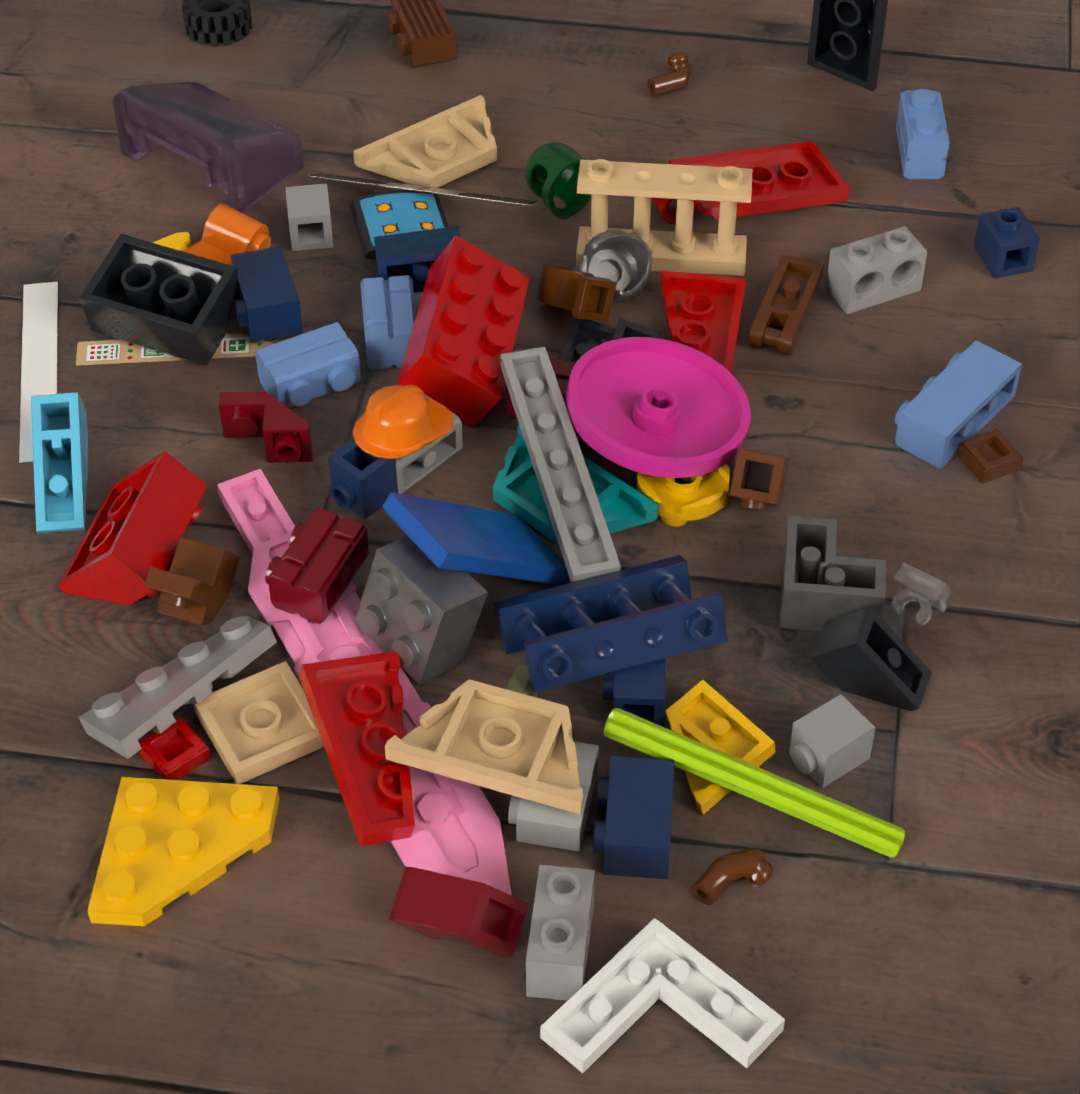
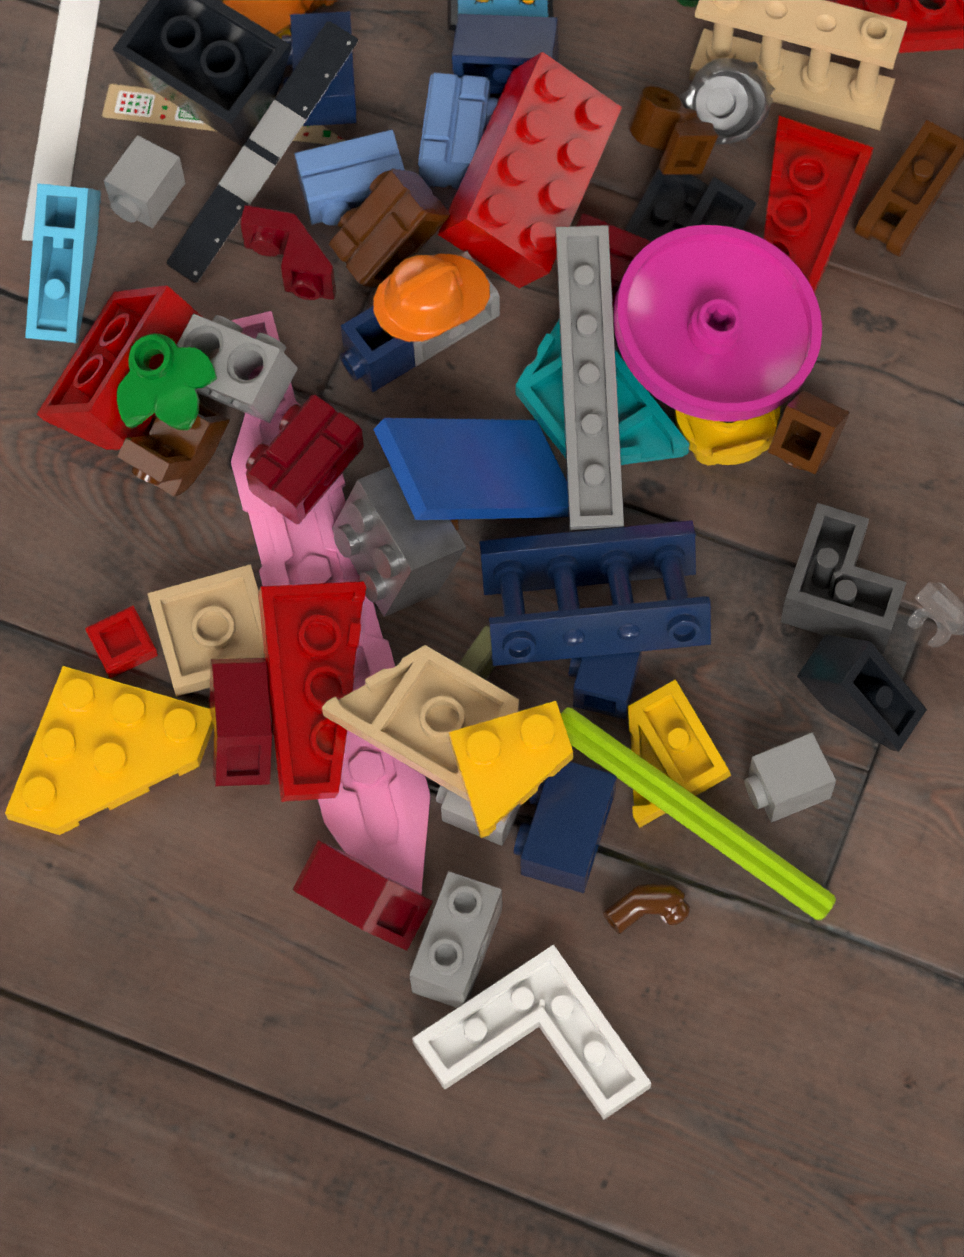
camera: 15 degrees right, 20 degrees up
light grey wing [79,616,277,759] -> none
none -> light grey brick [104,135,185,228]
none -> green plate [117,334,217,431]
none -> black sticker [166,21,358,283]
none -> light grey brick [177,314,298,423]
none -> dark red slope [209,658,272,787]
none -> reddish brown brick [329,168,450,287]
none -> yellow wing [449,701,573,838]

